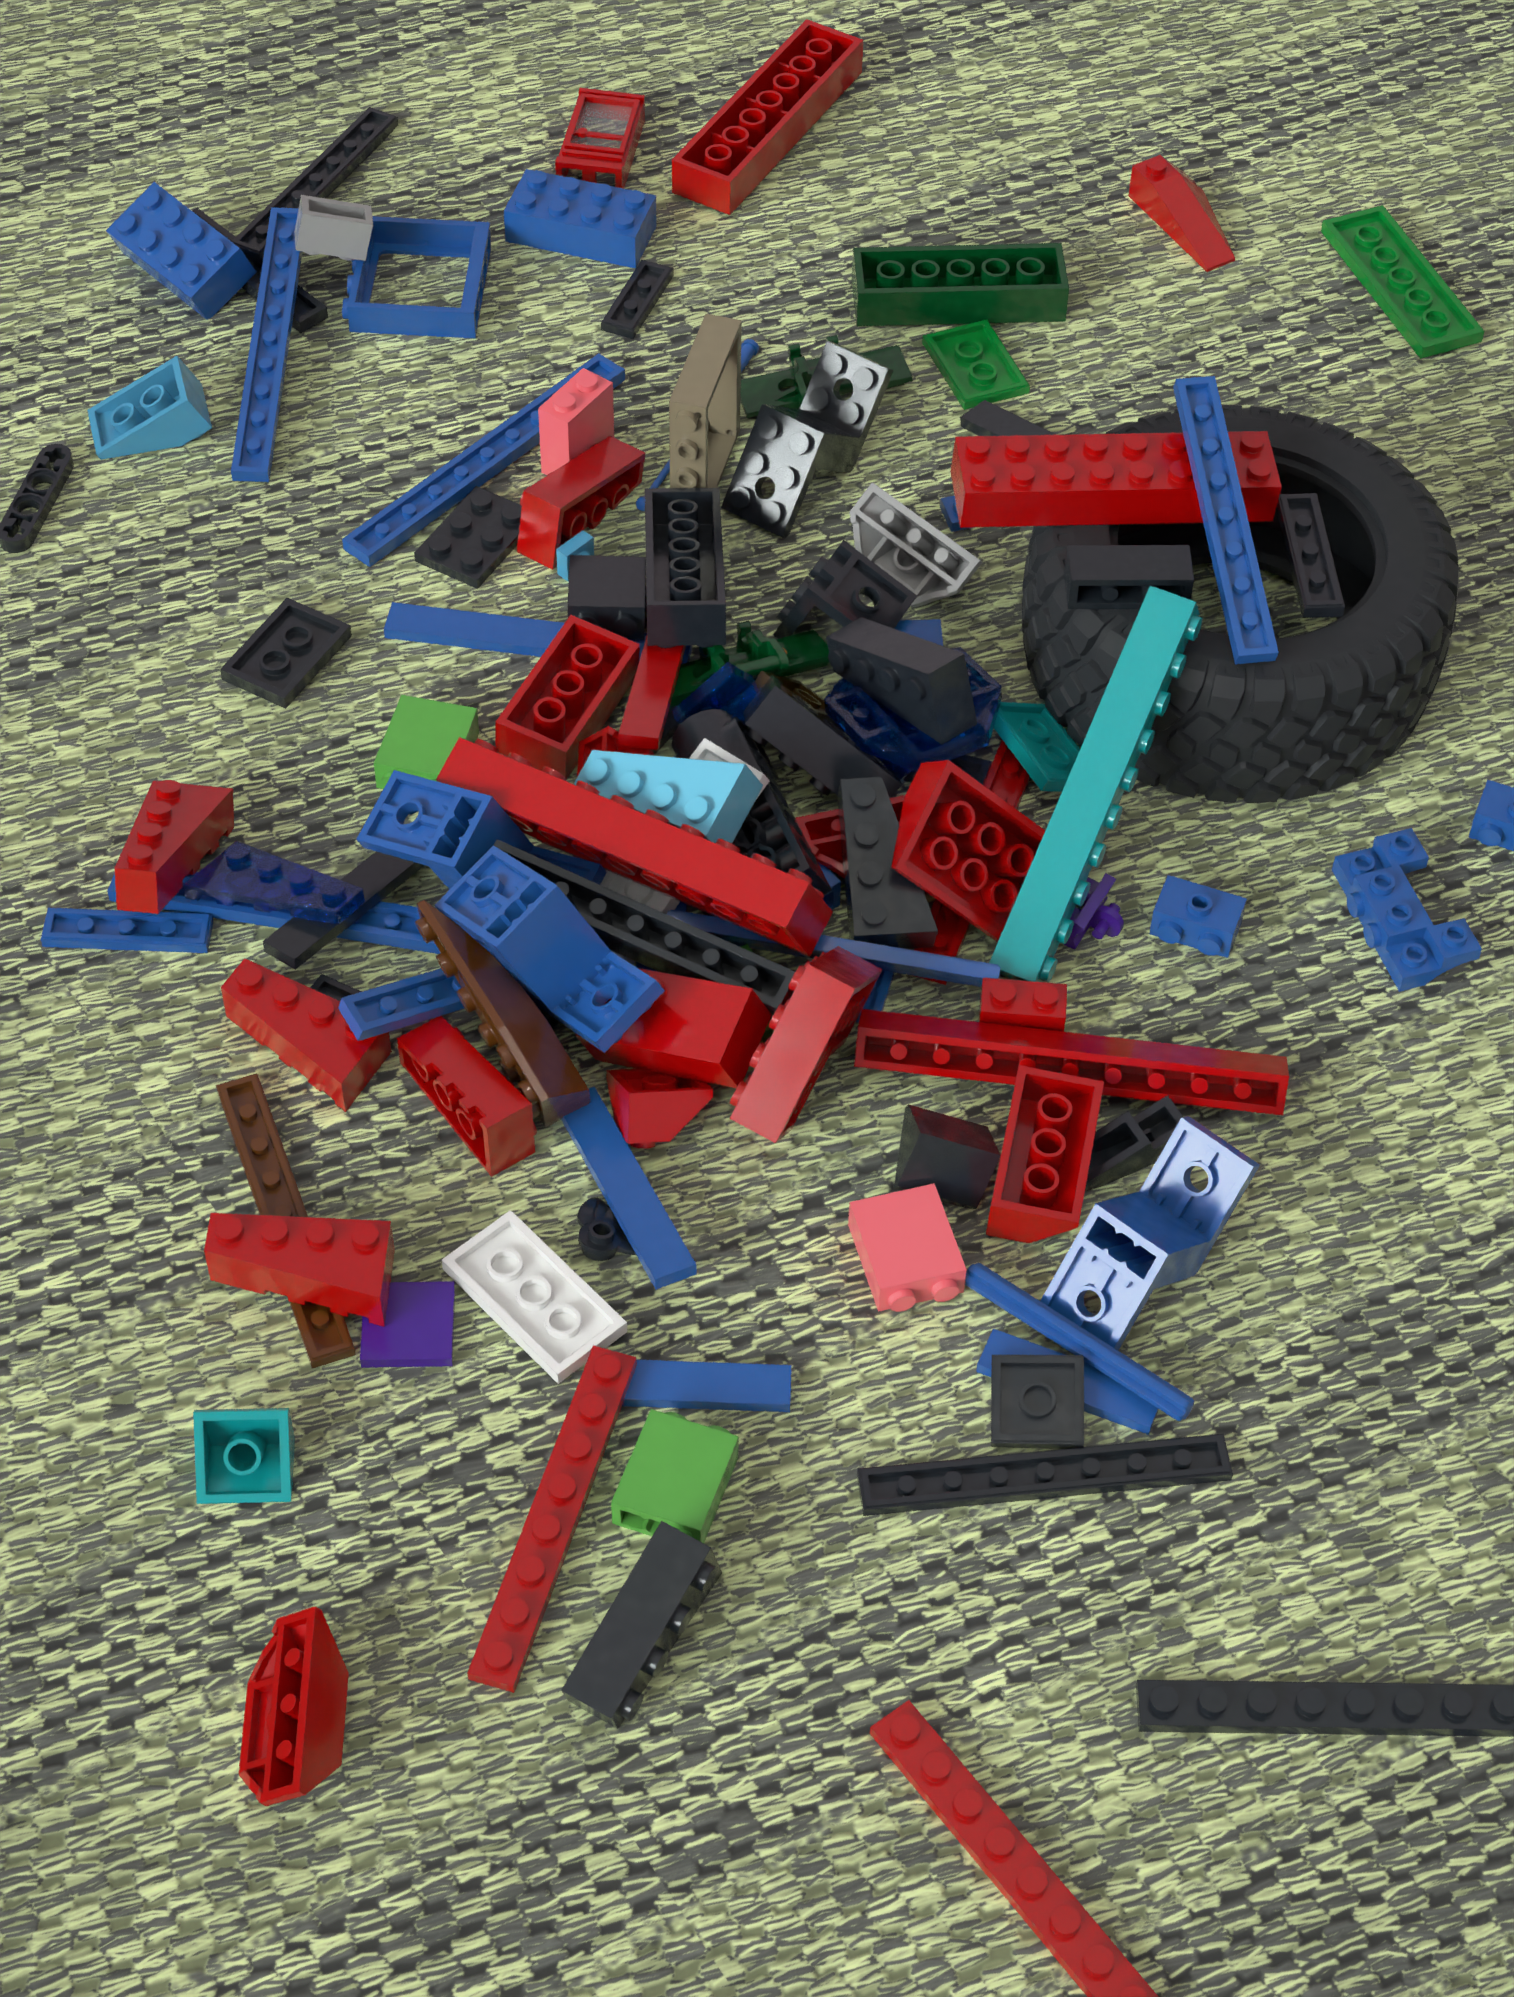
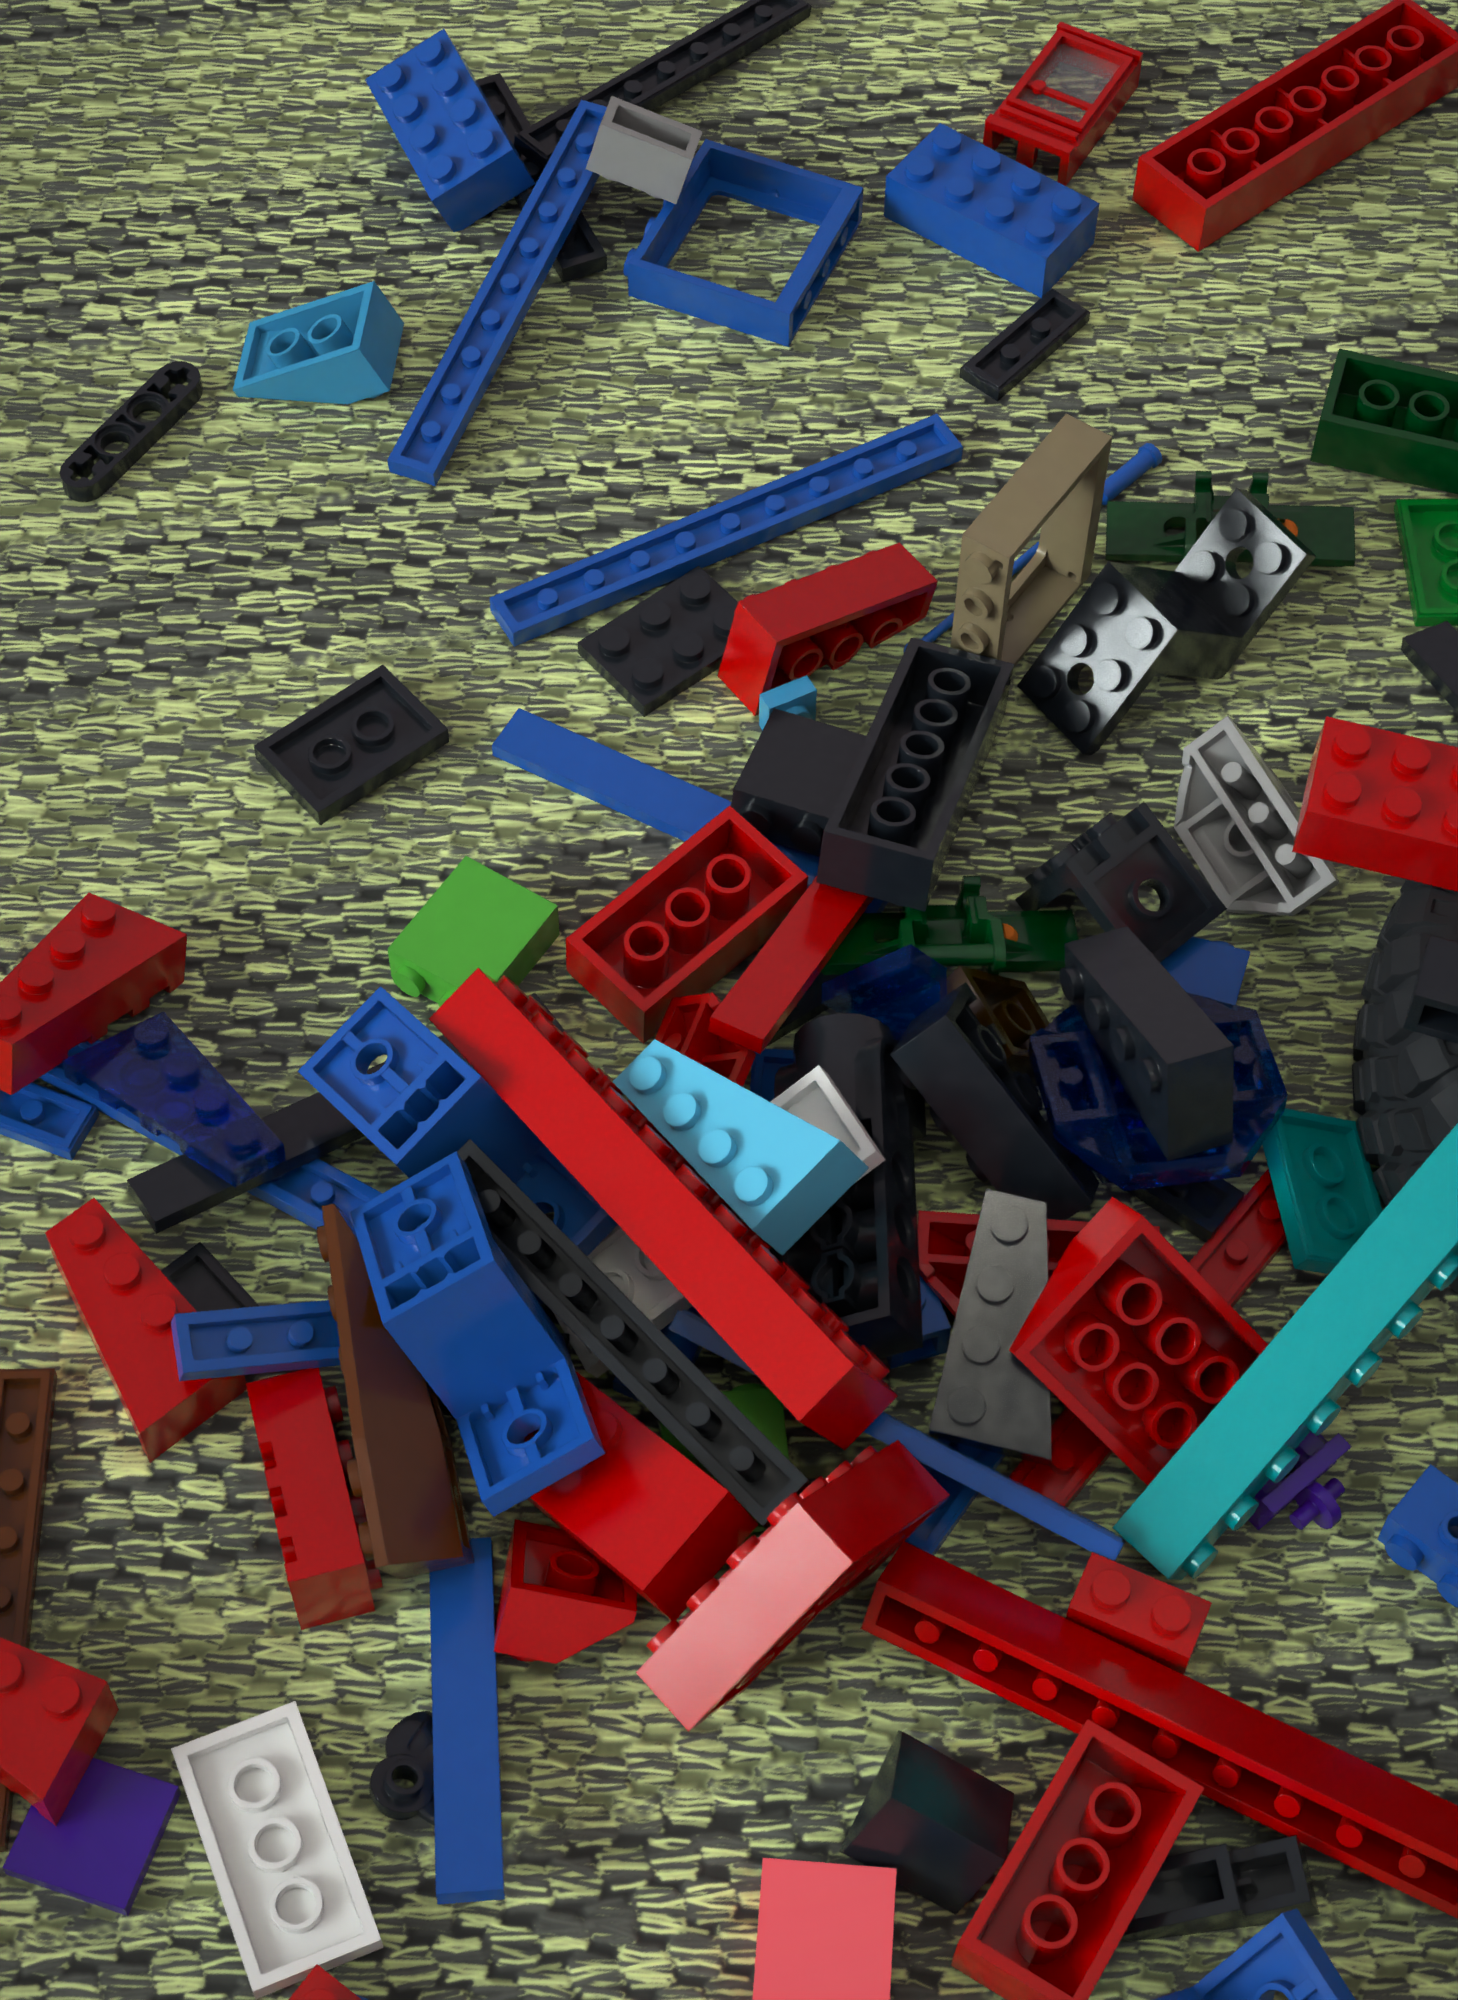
camera: 20 degrees right, 5 degrees up
coral brick [538,368,614,475] -> none

